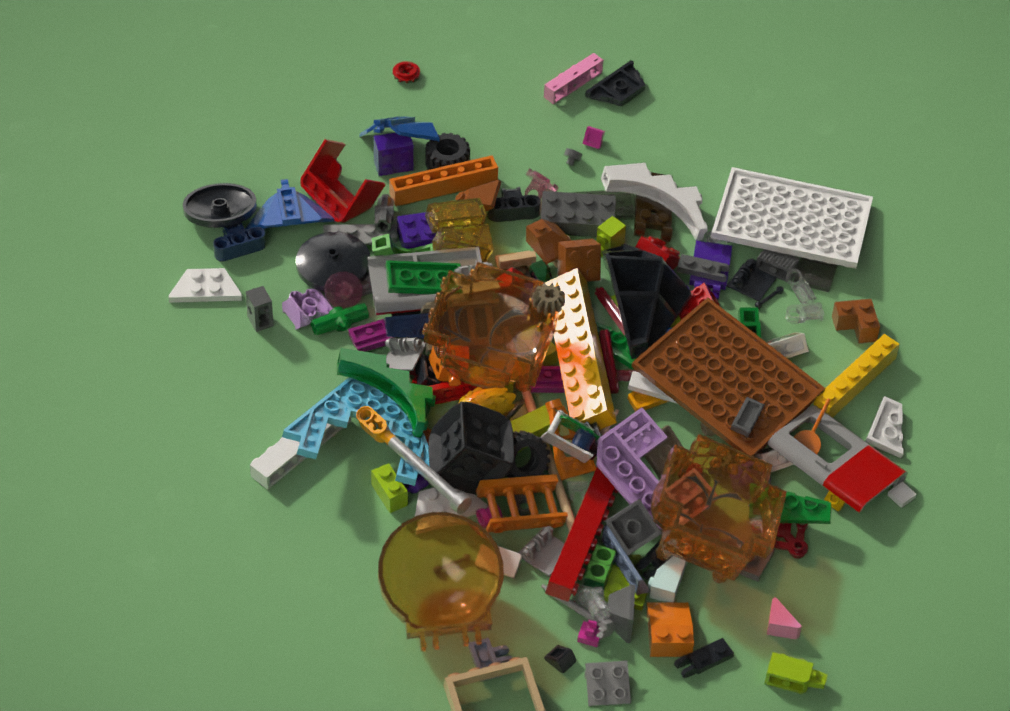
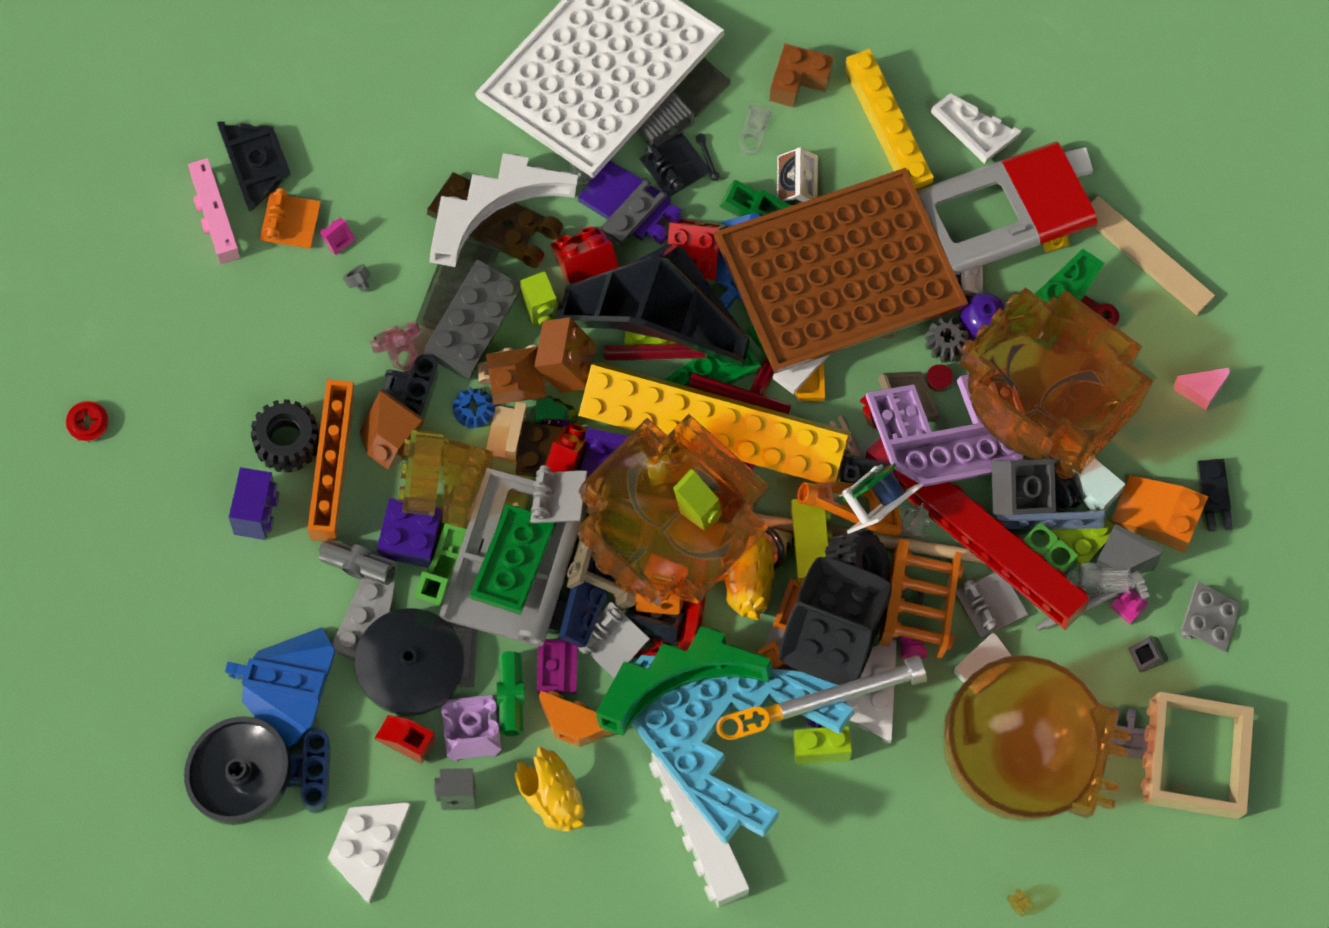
camera: 65 degrees left, 20 degrees up
red windscreen [300,139,386,223] -> none
clear pink tile [324,272,362,309] -> none
blue panel [360,116,439,141] -> none
dark tan gear [532,282,566,316] -> none
dark grey tile [731,397,765,437] -> none
lime hinge [764,652,828,694] -> none
clear piece [786,269,817,307] -> none
orange piece [794,398,831,454] -> none
none -> orange hinge [259,188,321,249]
none -> red slope [374,715,436,764]
none -> blue gear [453,387,495,428]
none -> yellow head [515,747,585,832]
none -> orange slope [539,691,613,747]
none -> lime slope [673,469,722,531]
none -> clear yellow bush [1007,888,1033,917]
none -> tan tile [1091,196,1215,316]

